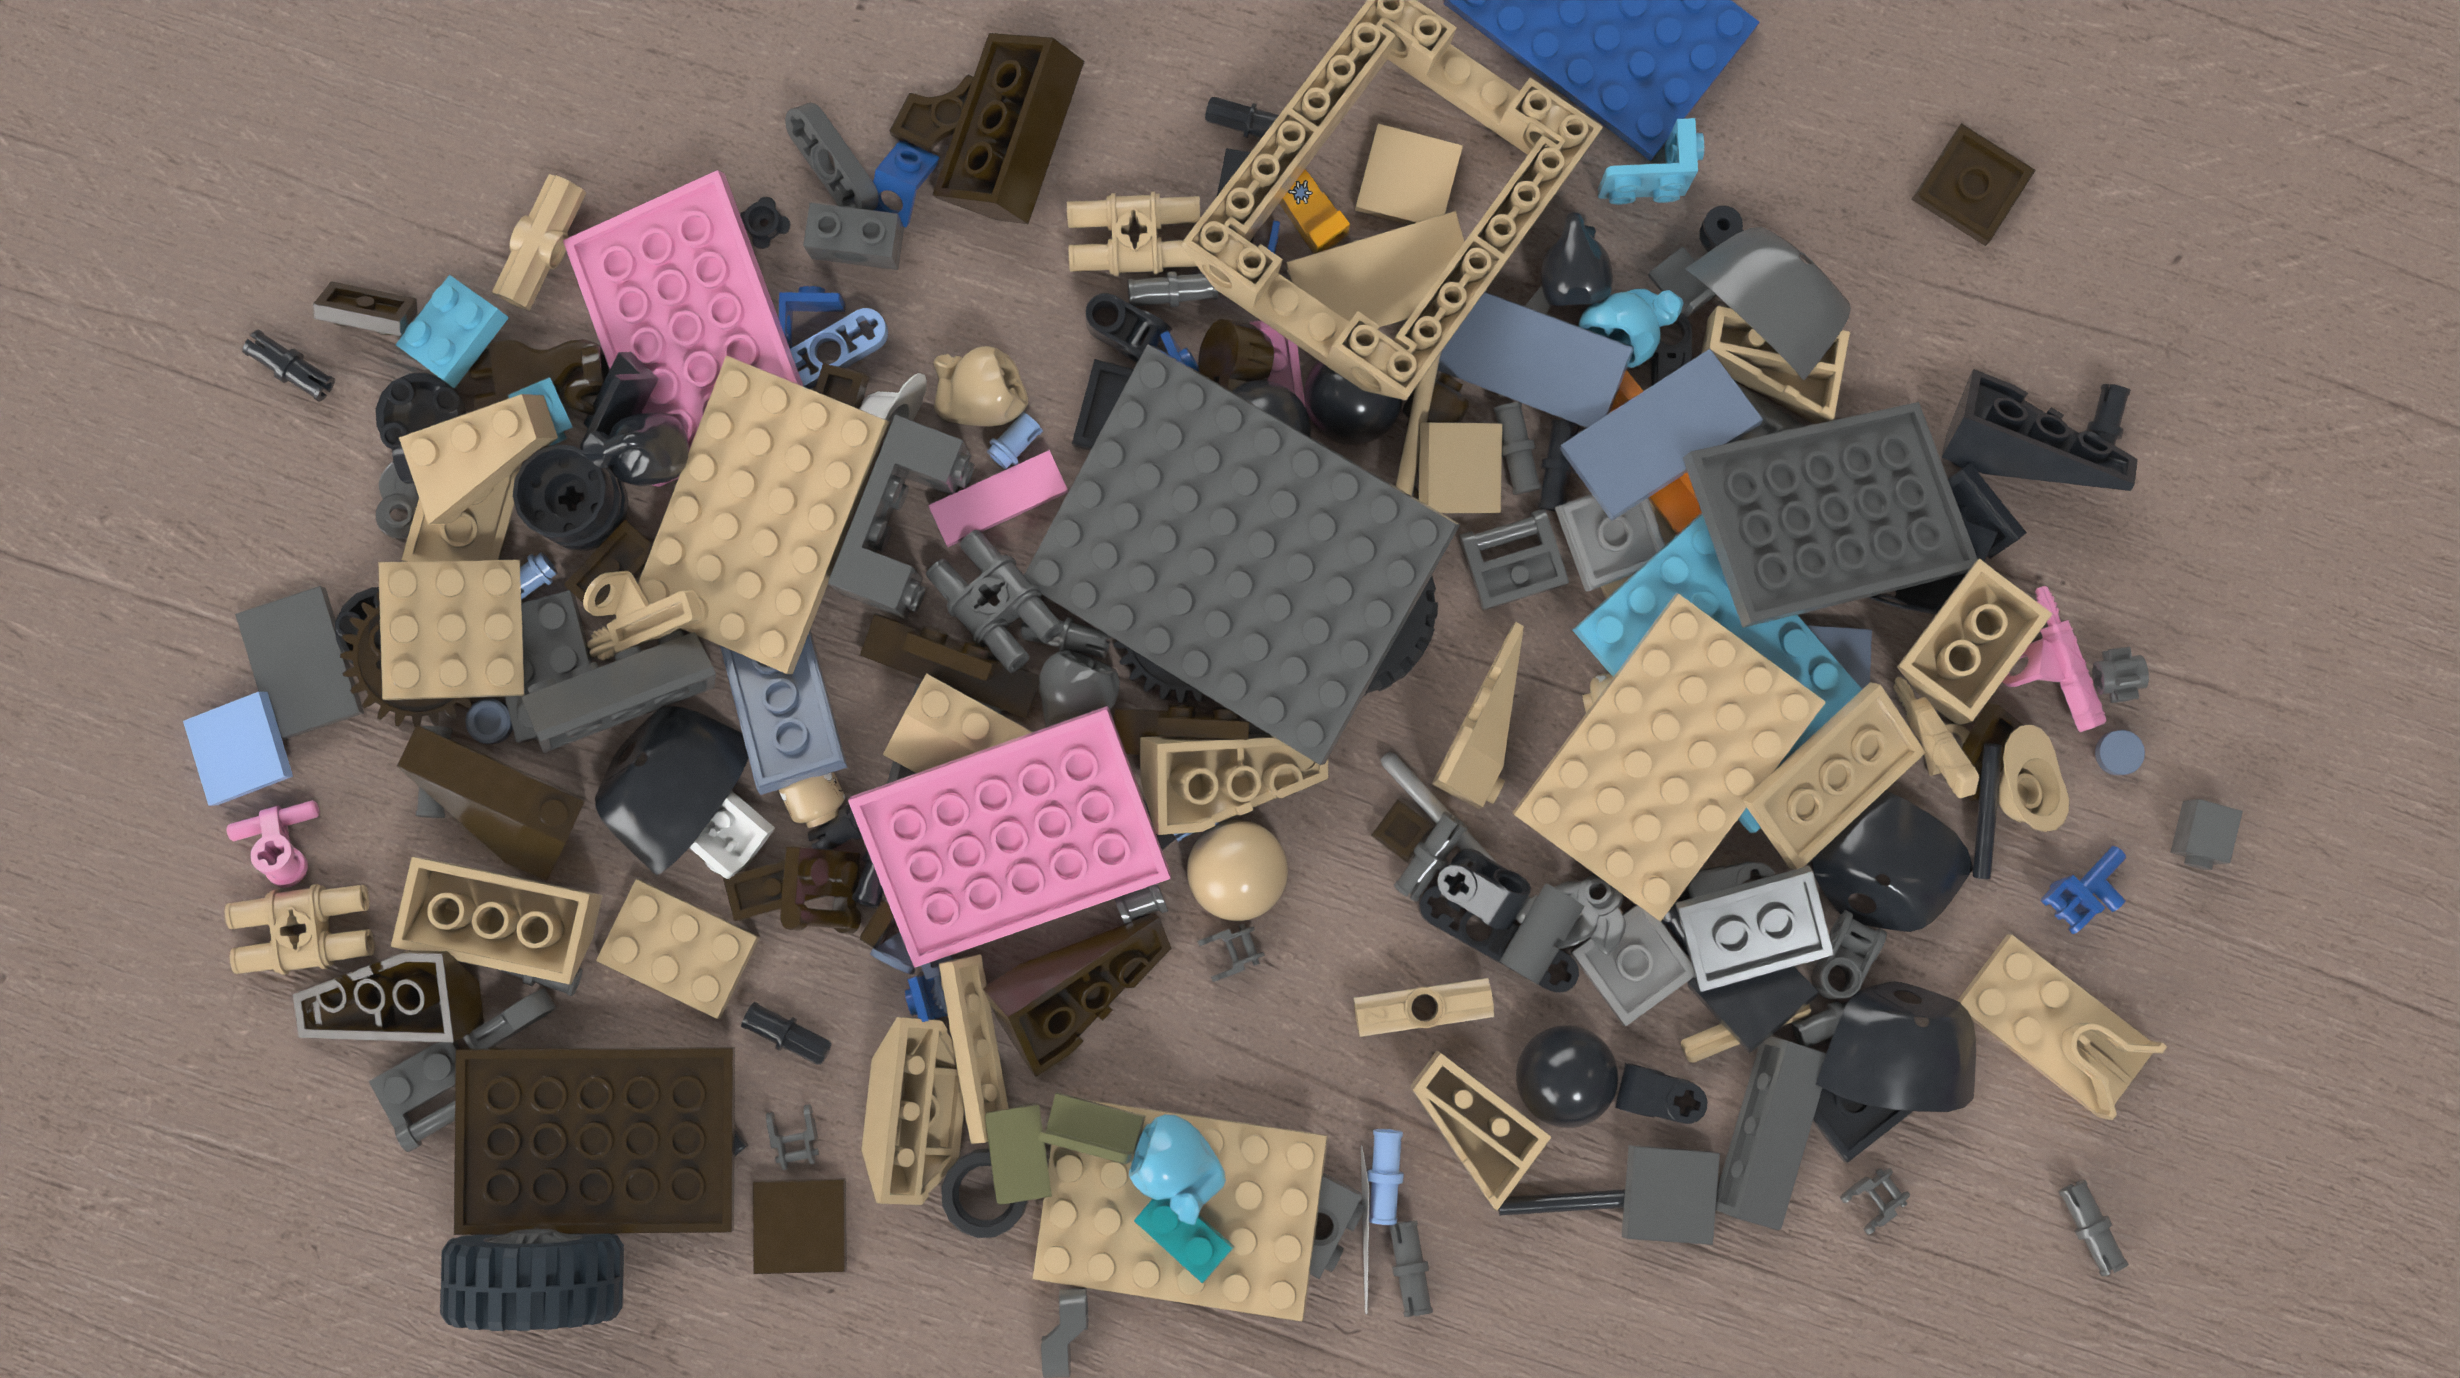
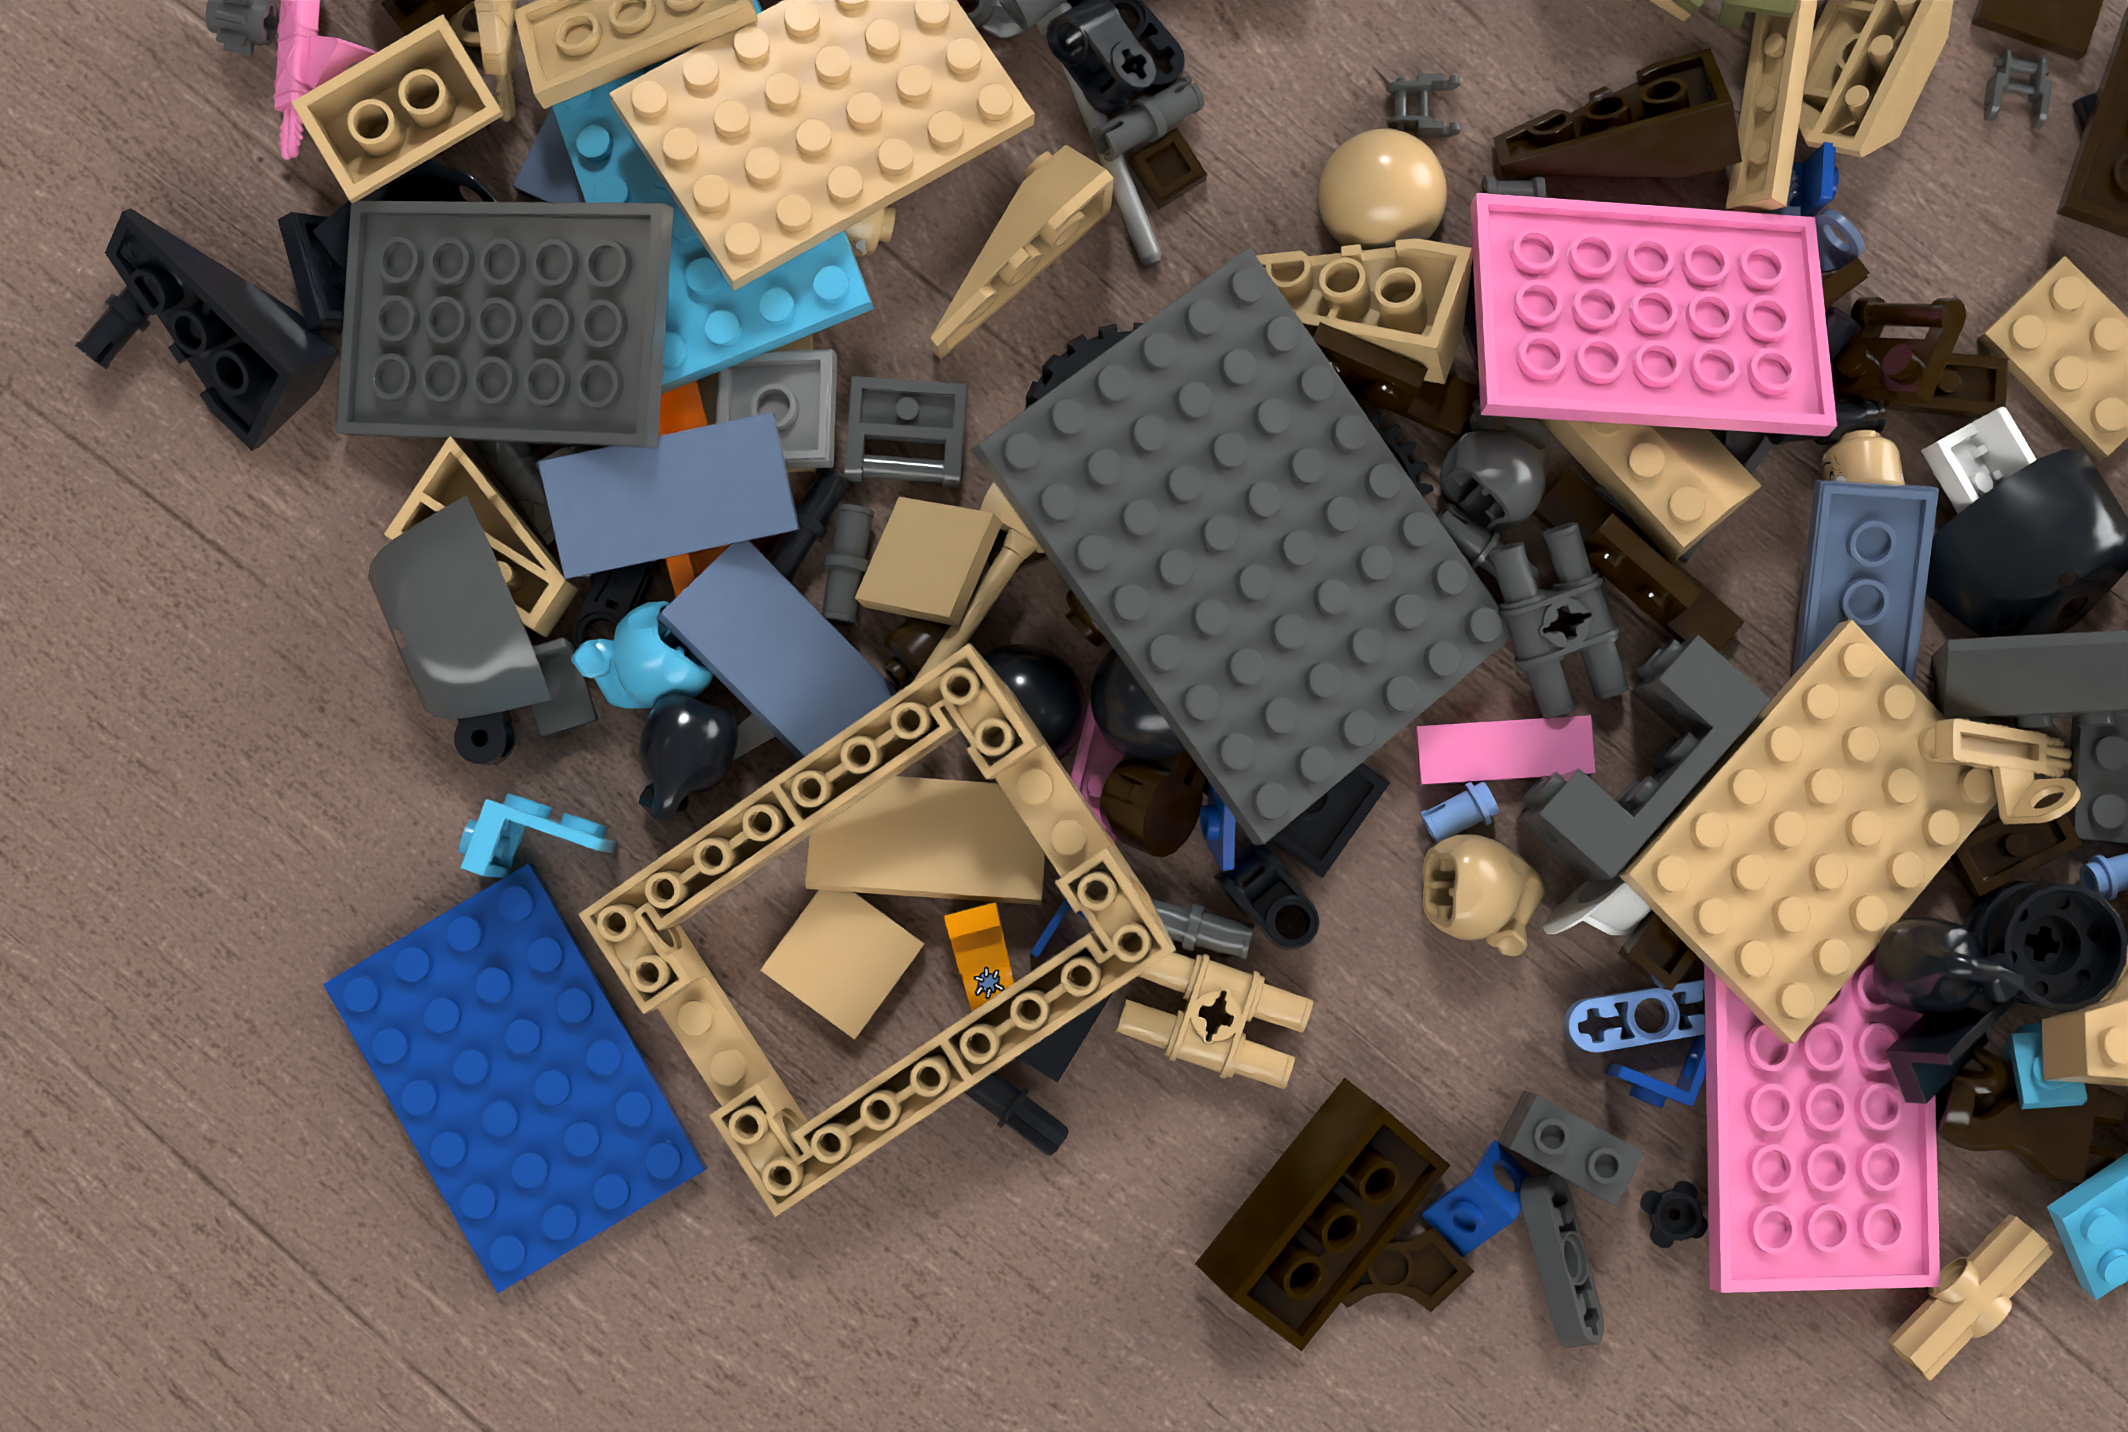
camera: 165 degrees left, 0 degrees up
black axle [741,1001,832,1065] -> none
dark brown tile [1911,123,2036,246] -> none

